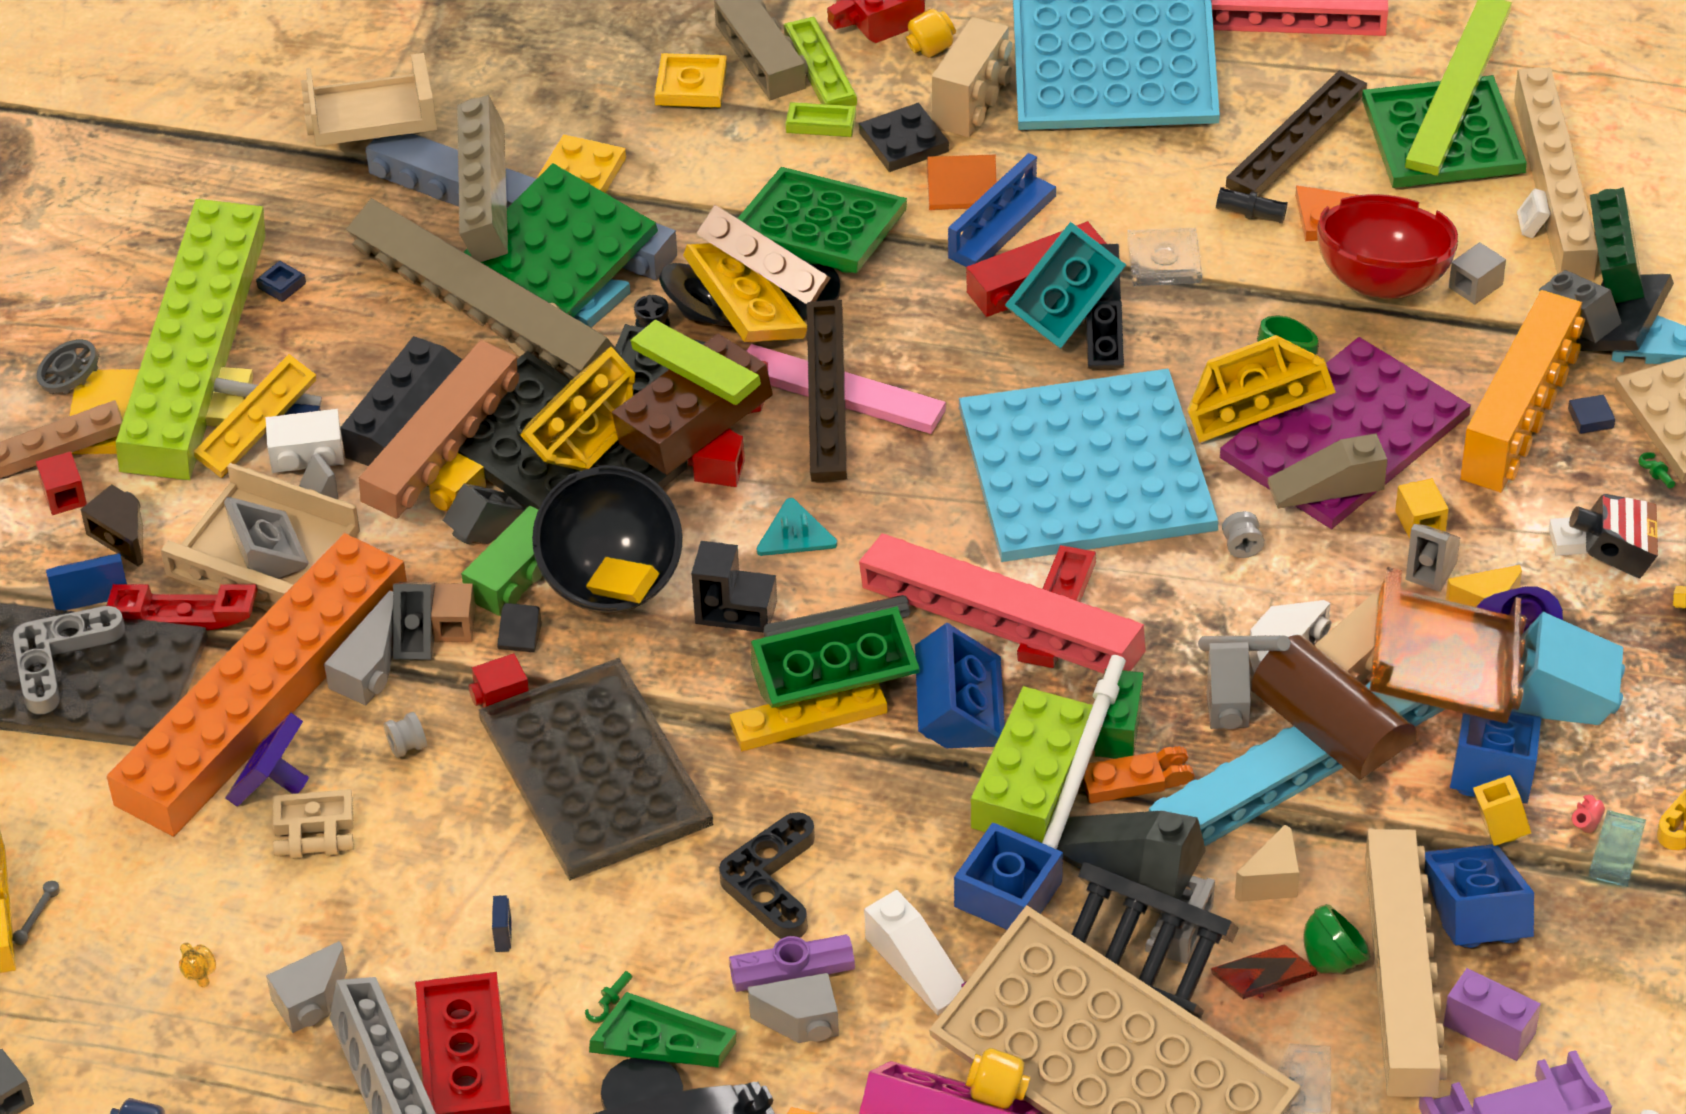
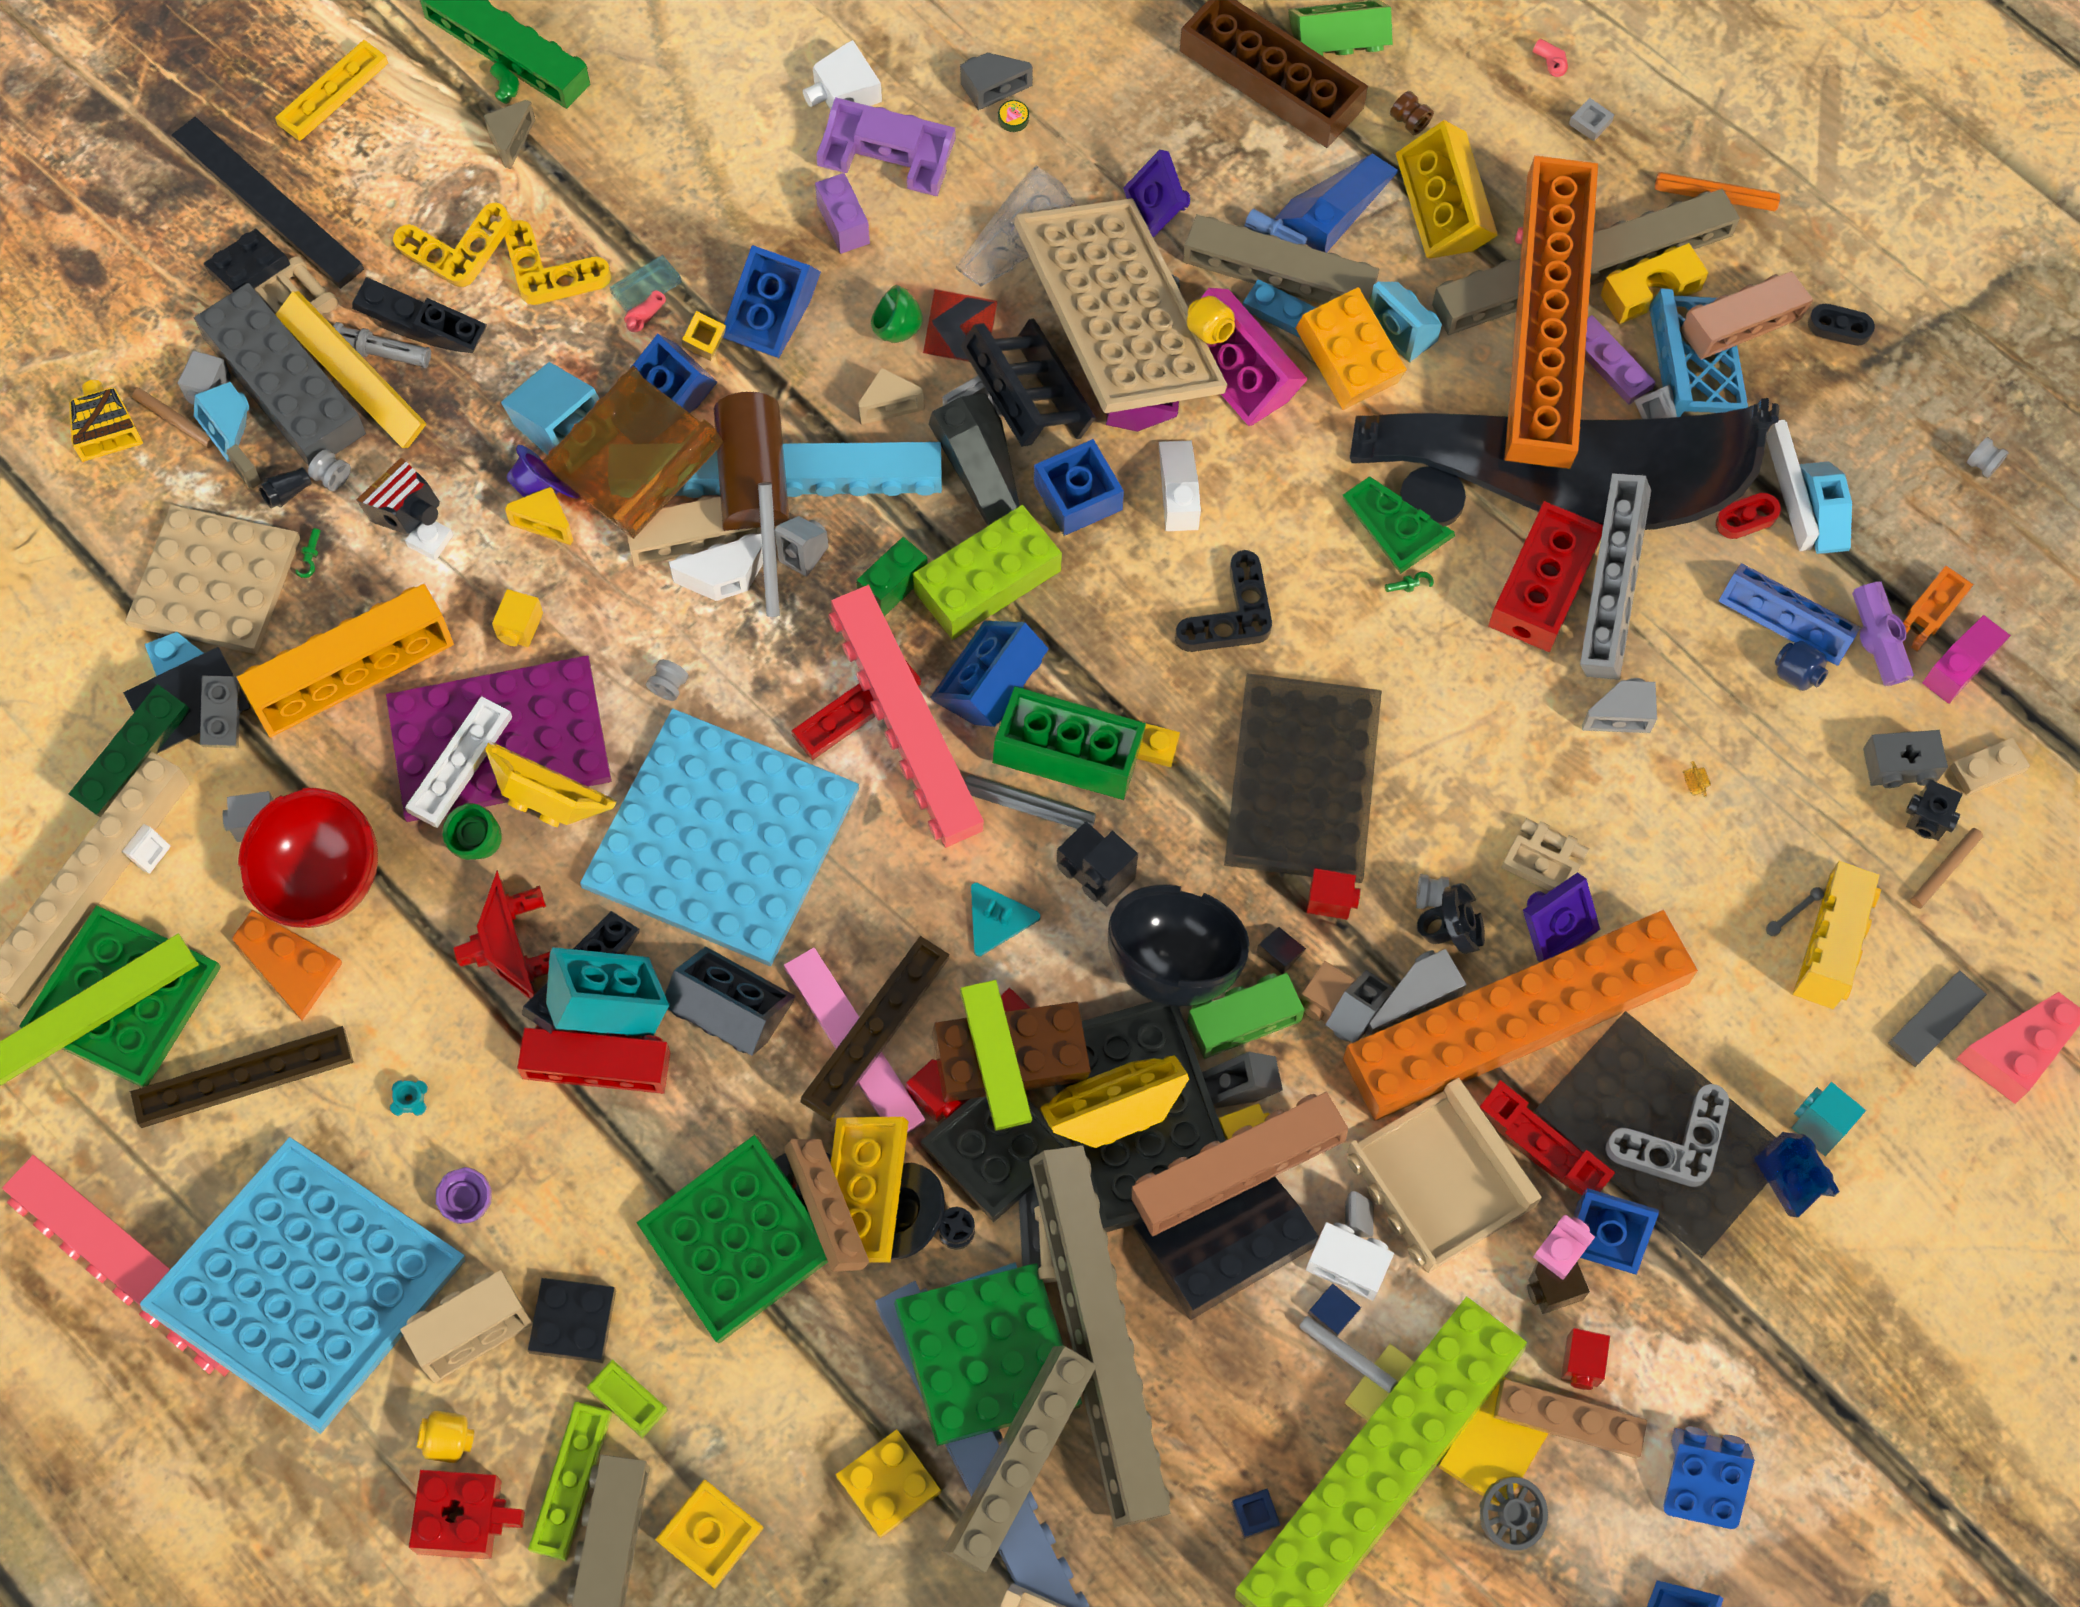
camera: 150 degrees left, 20 degrees up
yellow plate [194,354,316,478] -> none
light grey slope [224,497,309,579] -> none
dark blue tile [492,895,512,952] -> none
yellow tile [586,557,660,603] -> none
medium lavender piece [729,934,855,992] -> none
light grey slope [748,973,839,1043] -> none
orange slope [927,154,997,210] -> none
blue fence [948,153,1056,267] -> none
white bar [1042,655,1126,849] -> none
orange hinge [1082,746,1195,804] -> none
clear tile [1127,228,1203,286] -> none
black pin [1216,187,1288,224] -> none
dark tan slope [1268,434,1387,509] -> none
tan brick [1365,829,1447,1097] -> none
light grey slope [1405,524,1460,592] -> none
dark blue tile [1568,394,1615,434] -> none
none -> teal plate [390,1081,428,1116]
none -> white plate [405,696,512,828]
none -> medium lavender hair [436,1167,492,1224]
none -> red connector [453,870,550,1000]
none -> black slope [665,946,796,1056]
none -> black tile [1417,883,1485,954]
none -> bright pink bracket [1533,1215,1595,1280]

